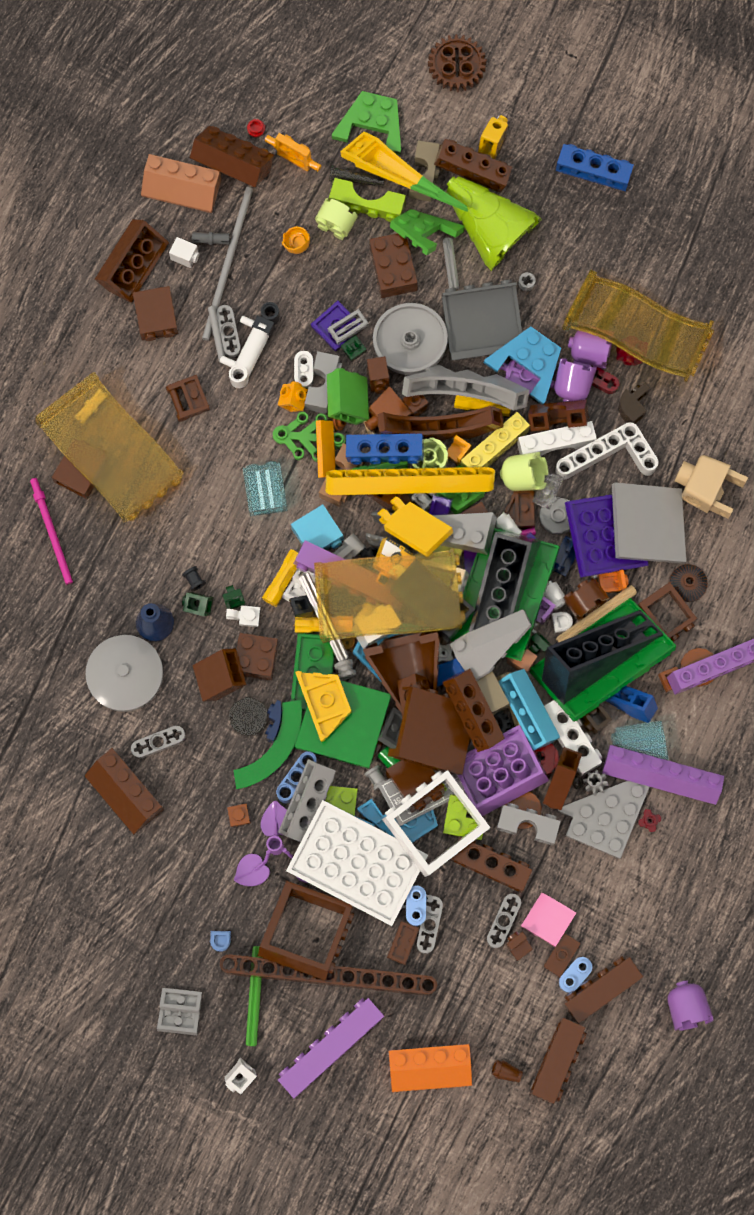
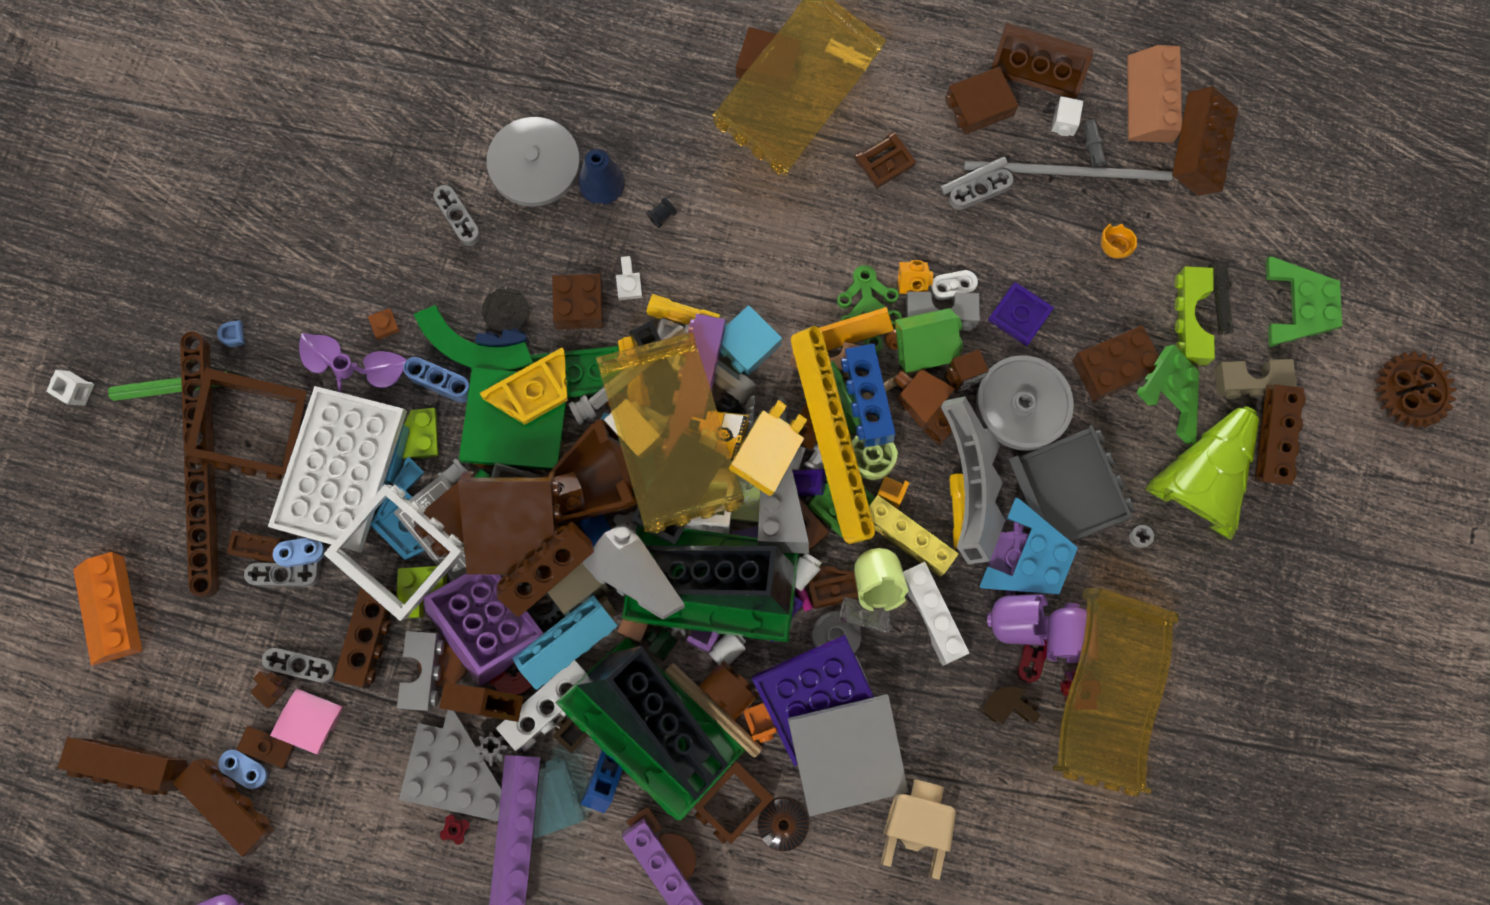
camera: 75 degrees right, 0 degrees up
dark pink bar [30,478,73,585] -> none
reddish brown slope [85,748,164,835] -> none
light grey slope [157,988,202,1035] -> none
dark green brick [182,592,214,616] -> none
reddish brown brick [192,648,247,702] -> none
white piece [220,302,280,388] -> none
dark green tile [222,585,246,609] -> none
clear light blue brick [243,461,288,517] -> none
red plate [247,119,265,137] -> none
light orange plate [265,133,322,172] -> none
light grey brick [278,759,336,842] -> none
medium lavender brick [278,998,384,1099] -> none
yellowish green brick [315,198,358,240] -> none
light grey tile [327,309,369,345] -> none
yellow plate [340,132,468,212] -> none
dark green tile [341,335,367,362] -> none
reddish brown arch [377,406,504,441] -> none
light grey axle [443,238,459,290] -> none
yellow torso [478,115,508,159] -> none
reddish brown cone [491,1059,523,1083] -> none
reddish brown arch [528,400,589,431] -> none
white tile [552,612,573,633] -> none
dark blue hinge [553,536,576,577] -> none
white beam [555,423,658,480] -> none
blue brick [556,144,634,192] -> none

